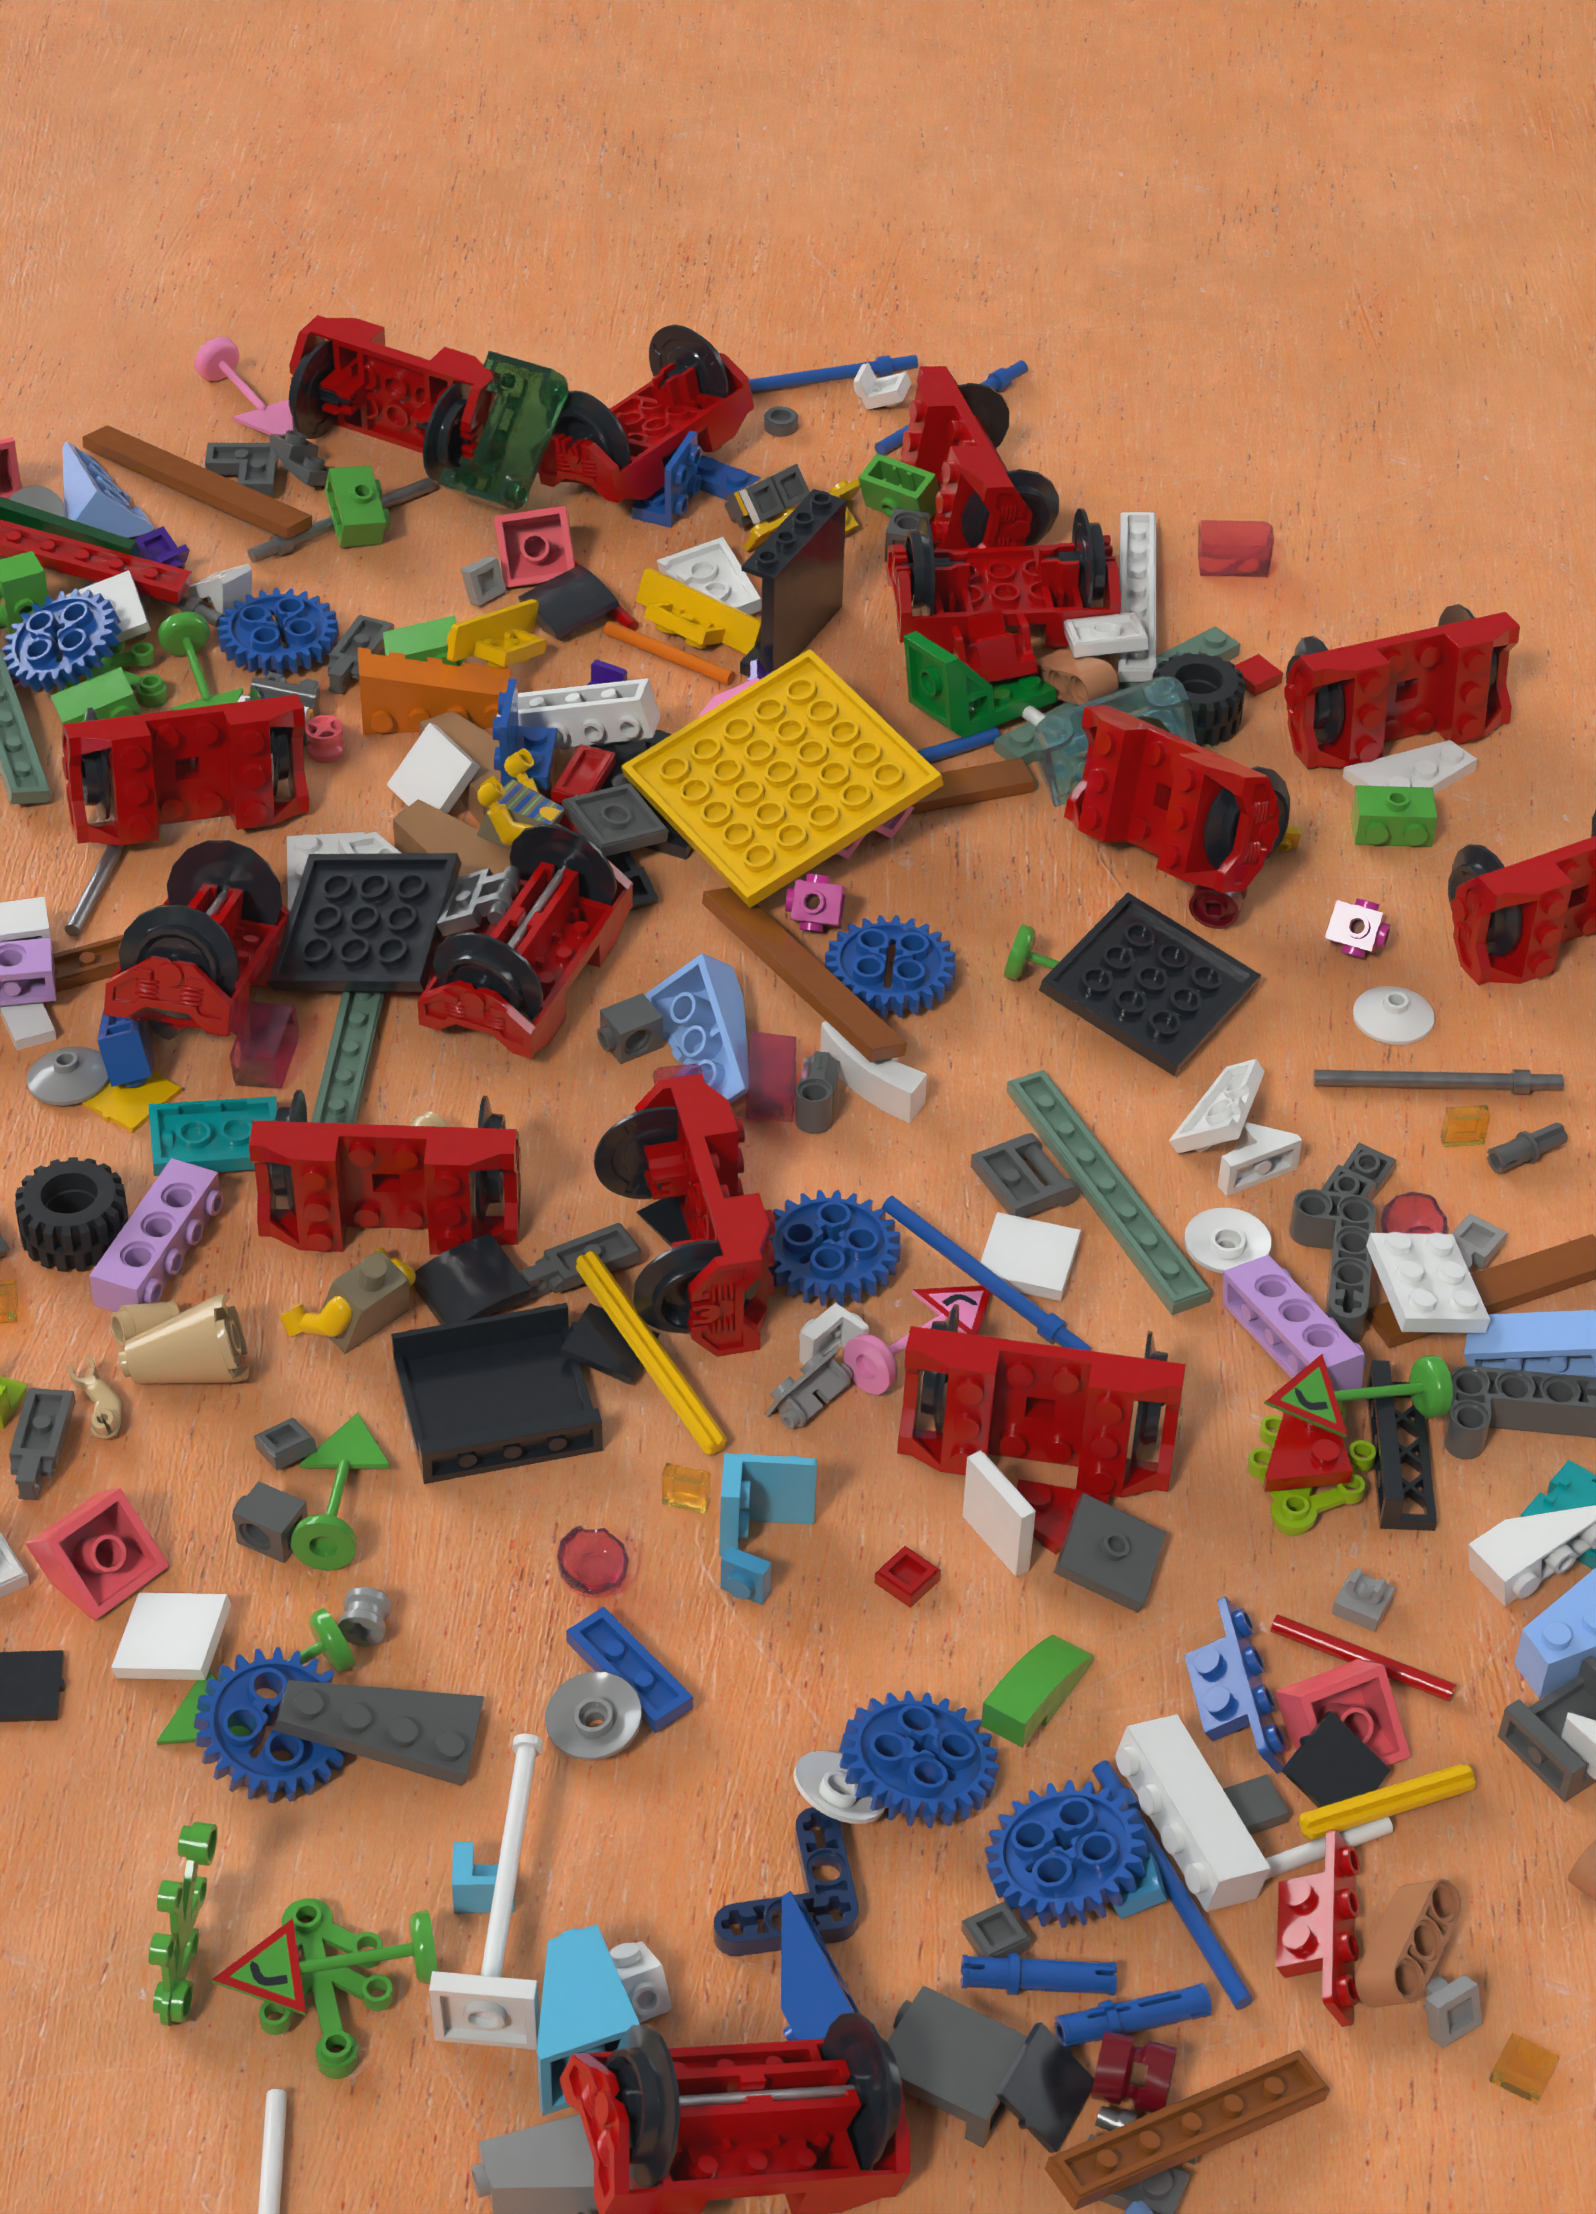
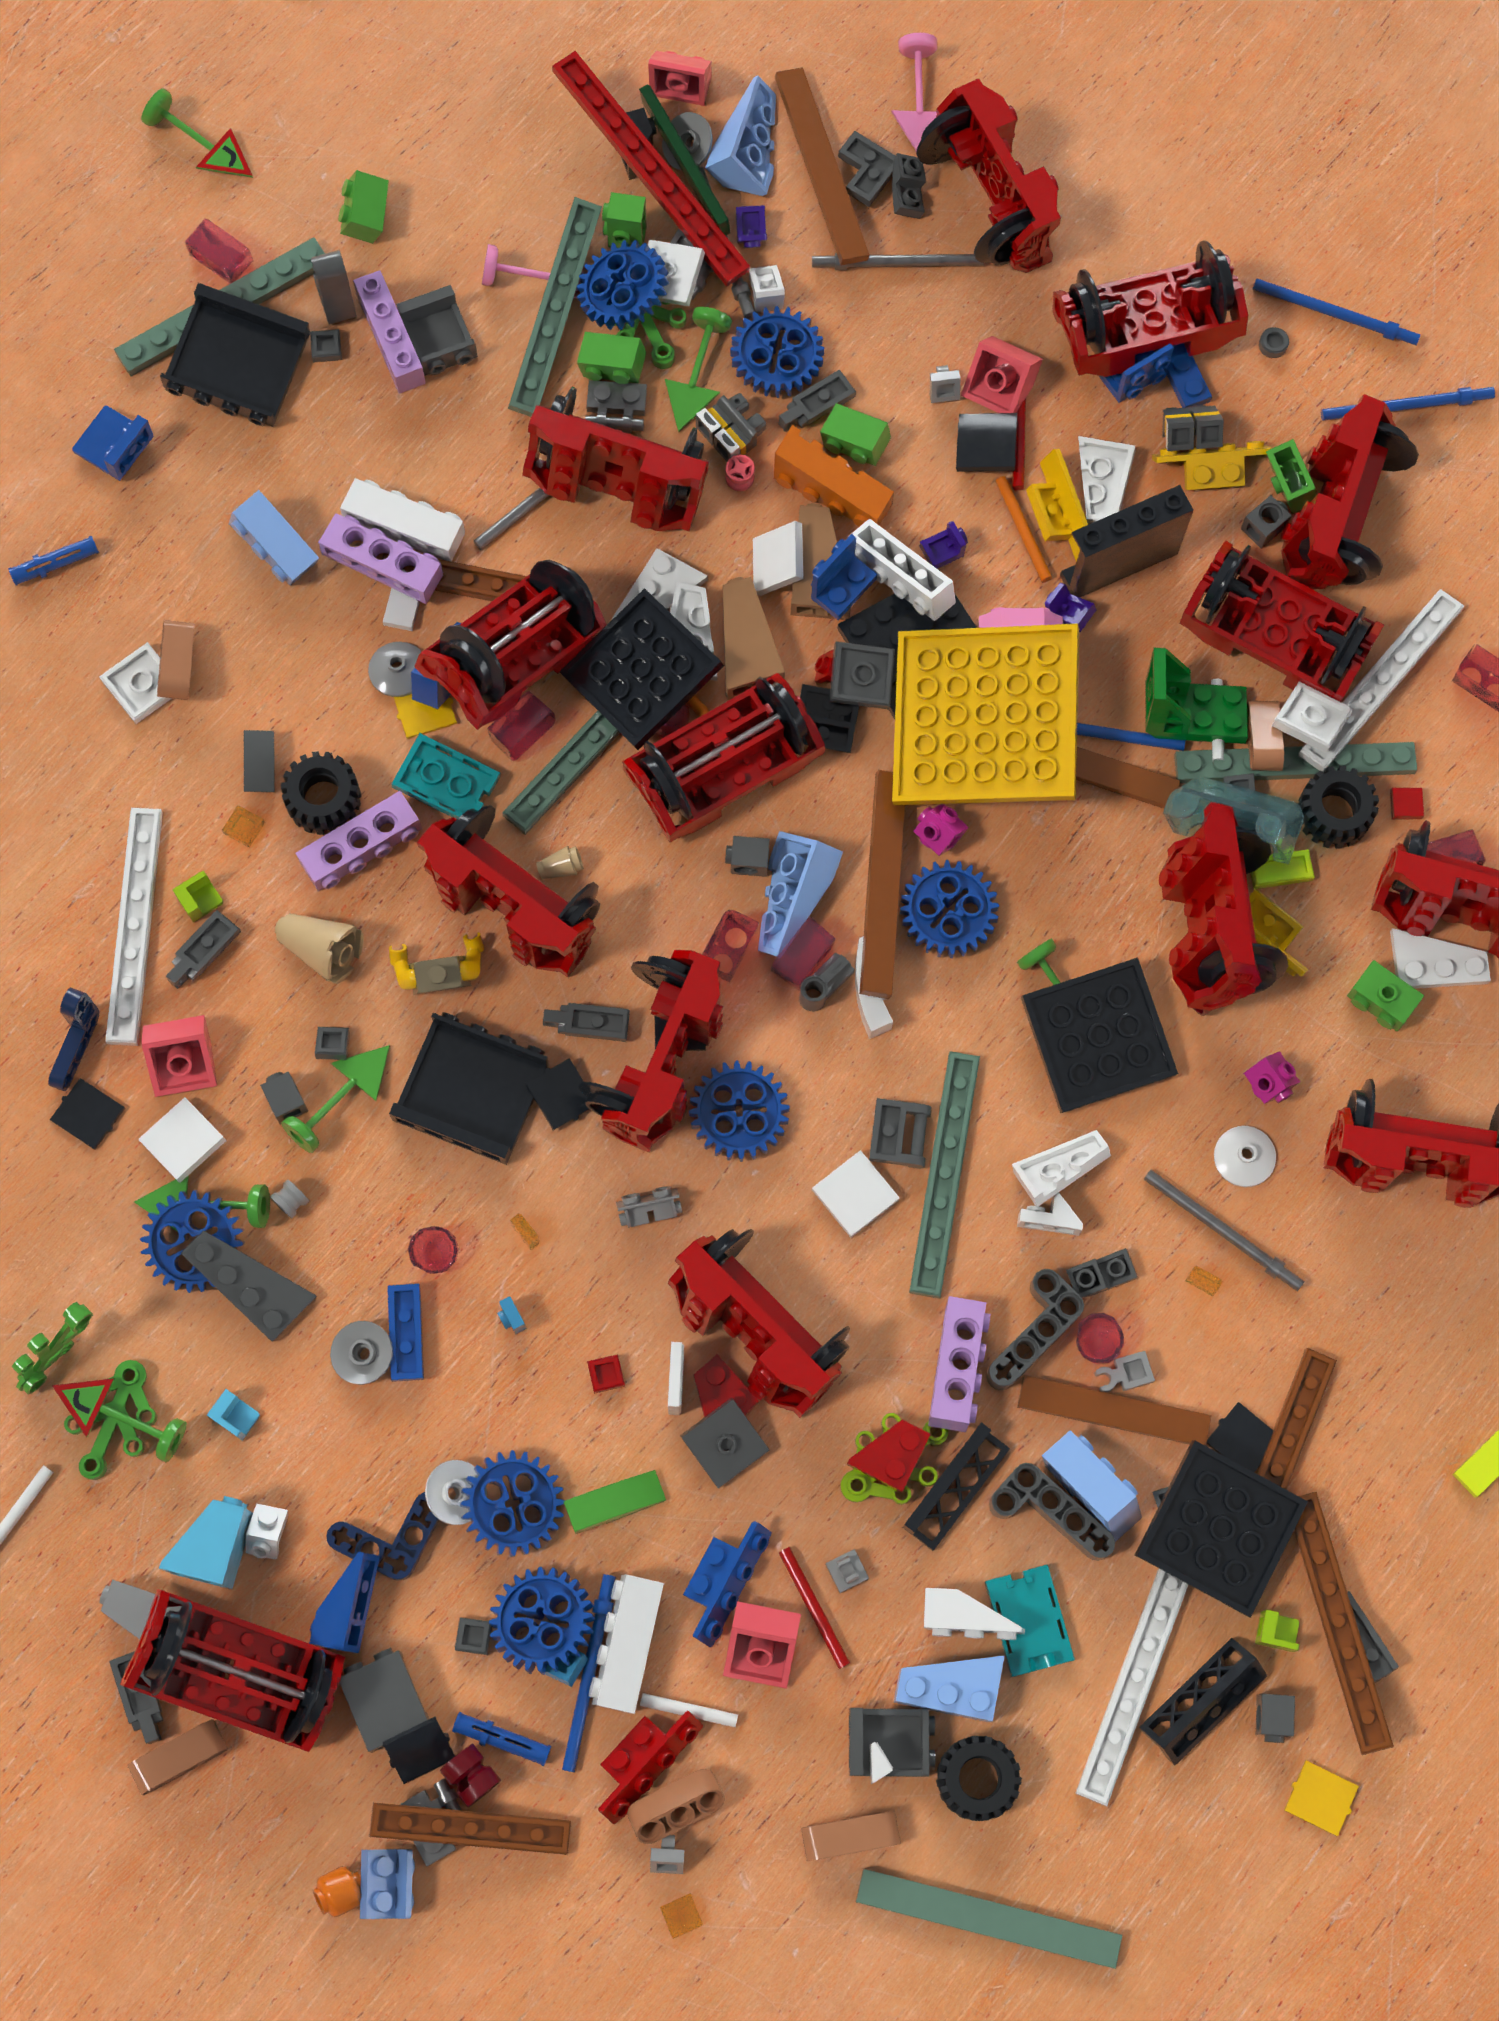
camera: 35 degrees right, 30 degrees up
tan arm [68,1356,122,1440] -> none
tan cone [110,1300,180,1347] -> none
bright green brick [324,465,390,548] -> none
black slope [413,1233,531,1325] -> none
white tile [429,1733,543,2050] -> none
flat silver plate [436,866,521,937] -> none
clear green windscreen [438,351,569,510] -> none
yellow bracket [447,599,547,668] -> none
torso [477,748,577,849] -> none
red tile [551,744,616,803] -> none
yellow axle [576,1251,727,1456] -> none
medium azure bracket [719,1453,817,1556] -> none
white bracket [799,1303,869,1365] -> none
bright pink piece [843,1285,991,1395] -> none
white bracket [854,363,912,410] -> none
blue bar [882,1195,1092,1351] -> none
red panel [950,610,1038,682] -> none
blue pin [960,1953,1117,1996] -> none
white dish [1184,1208,1271,1273] -> none
dark grey tile [1223,1774,1289,1835] -> none
bright green piece [1263,1354,1453,1438] -> none
black piece [1281,1711,1391,1808] -> none
yellow axle [1298,1764,1476,1840] -> none
white plate [1366,1232,1490,1333] -> none
dark grey axle [1487,1122,1568,1174] -> none

